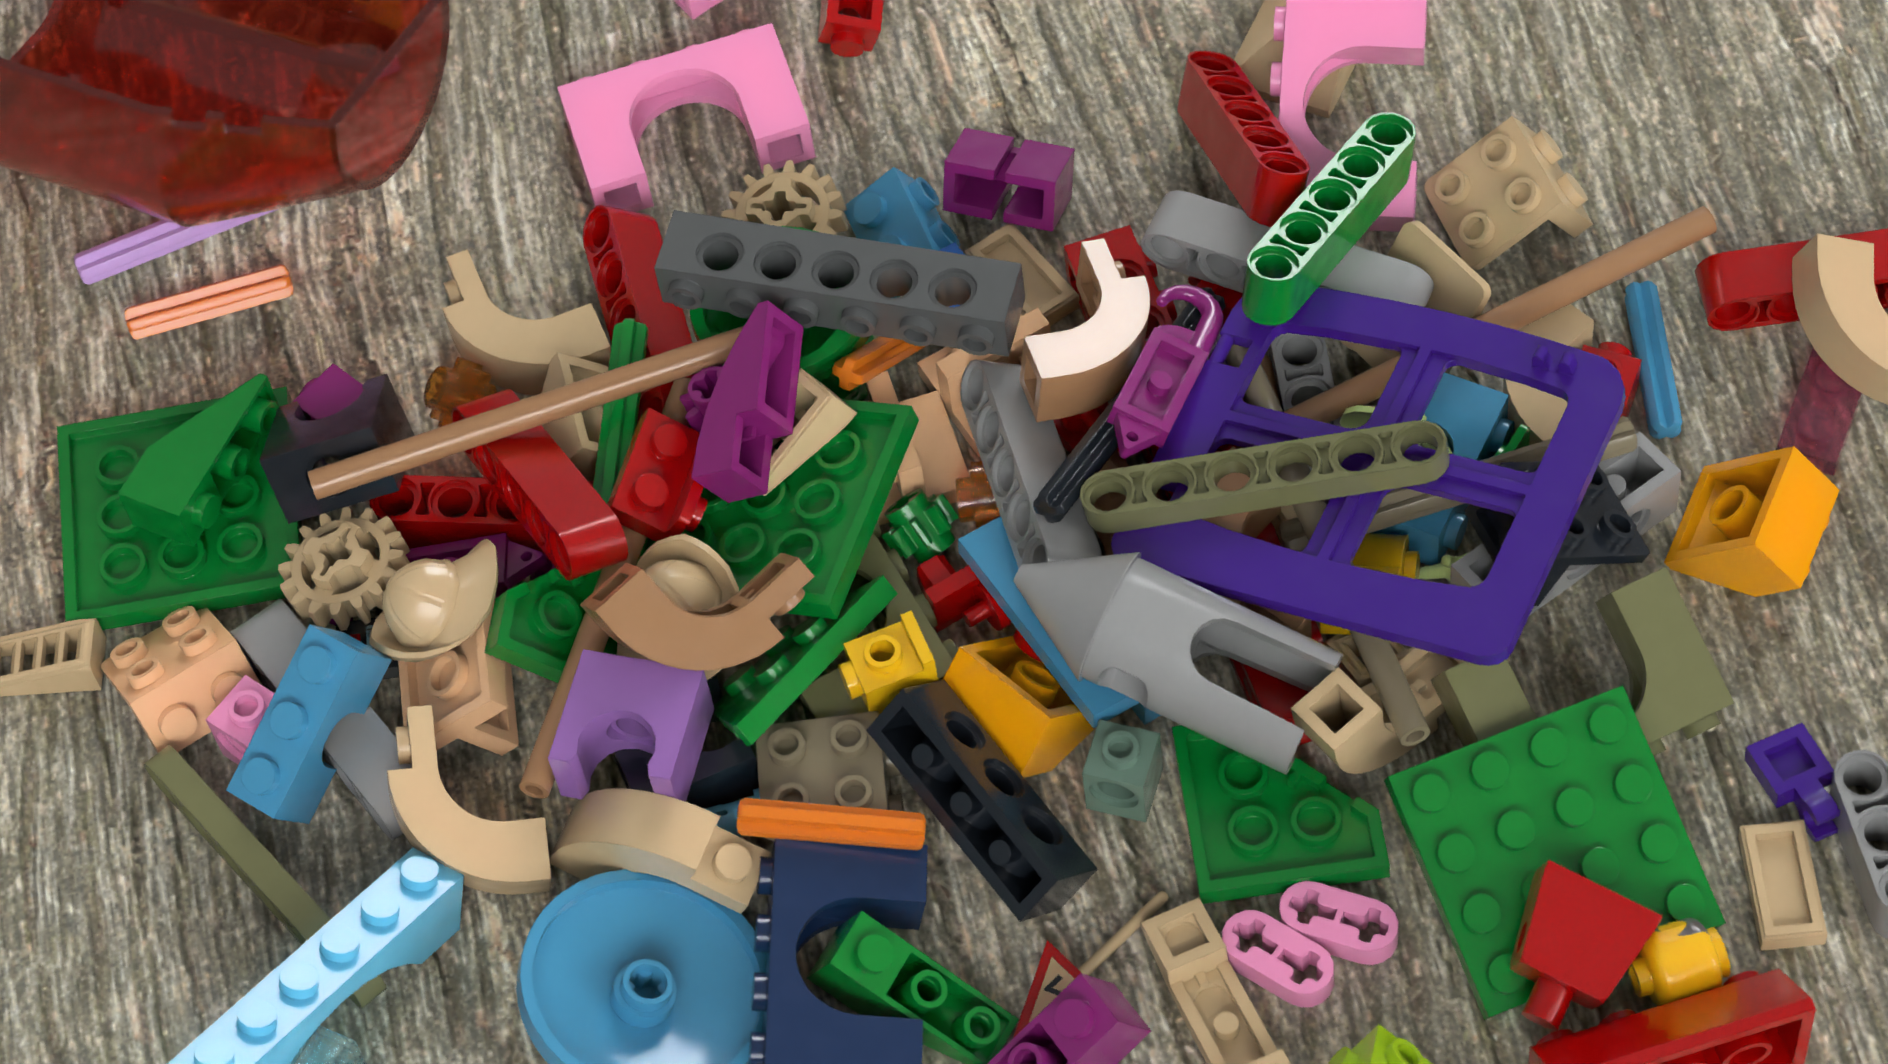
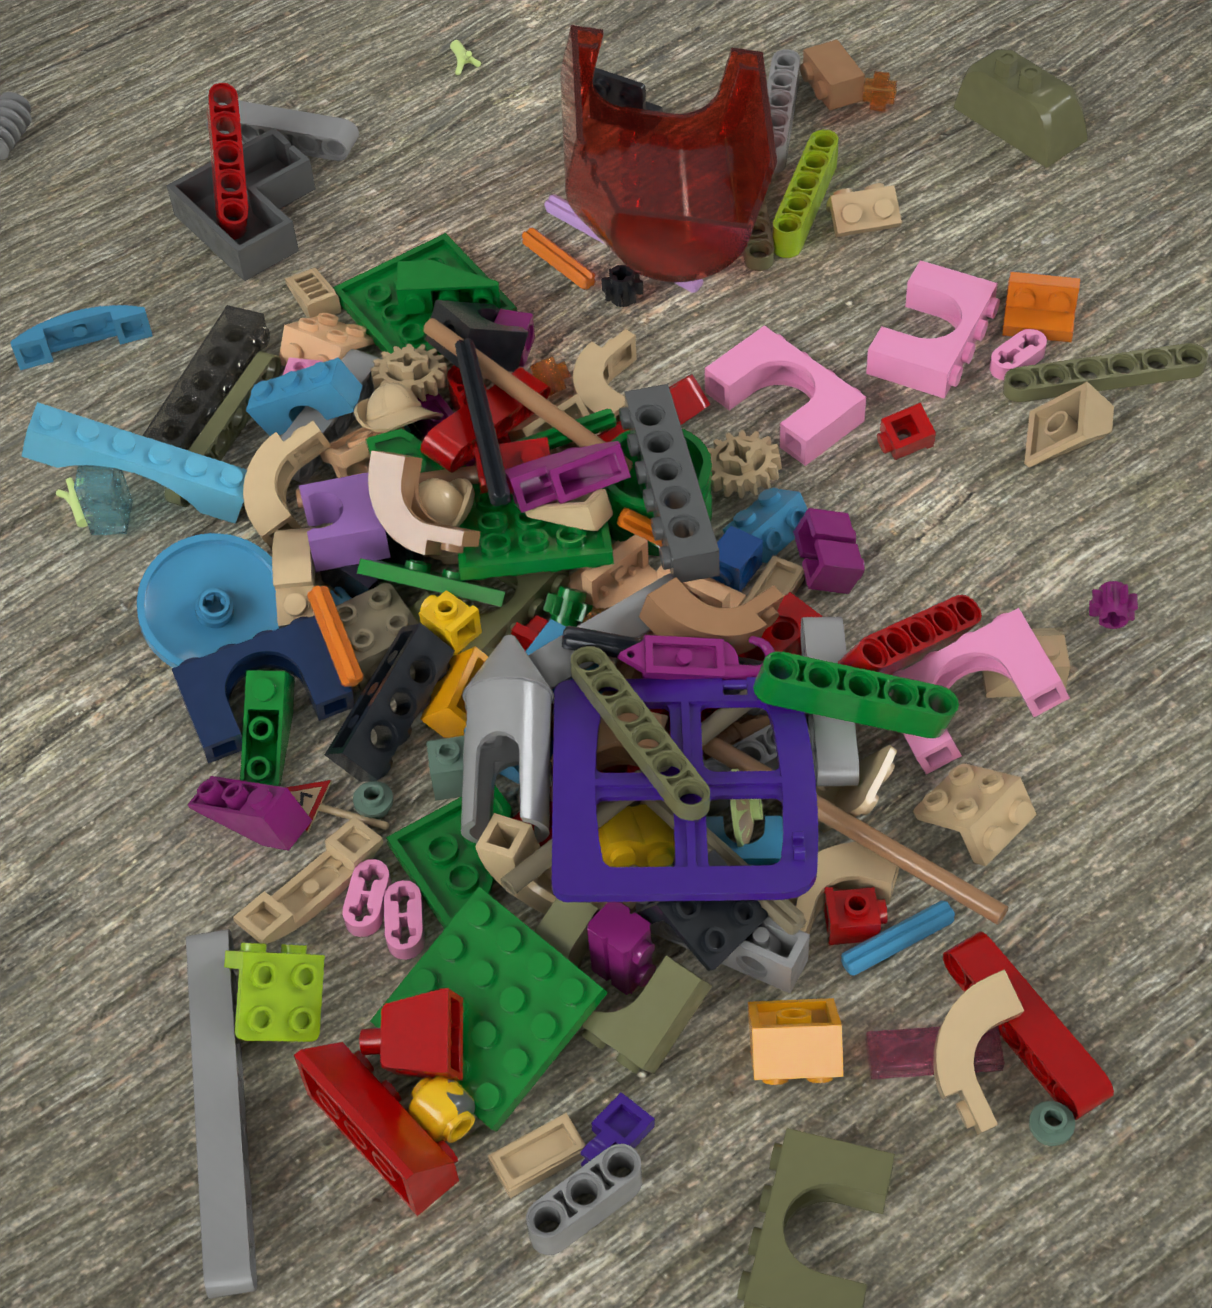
camera: 60 degrees right, 5 degrees down
none -> clear smoke brick [142,305,270,450]
none -> sand green plate [353,781,393,819]
none -> black axle [455,338,511,507]
none -> magenta brick [587,902,656,995]
none -> black gear [601,265,644,307]

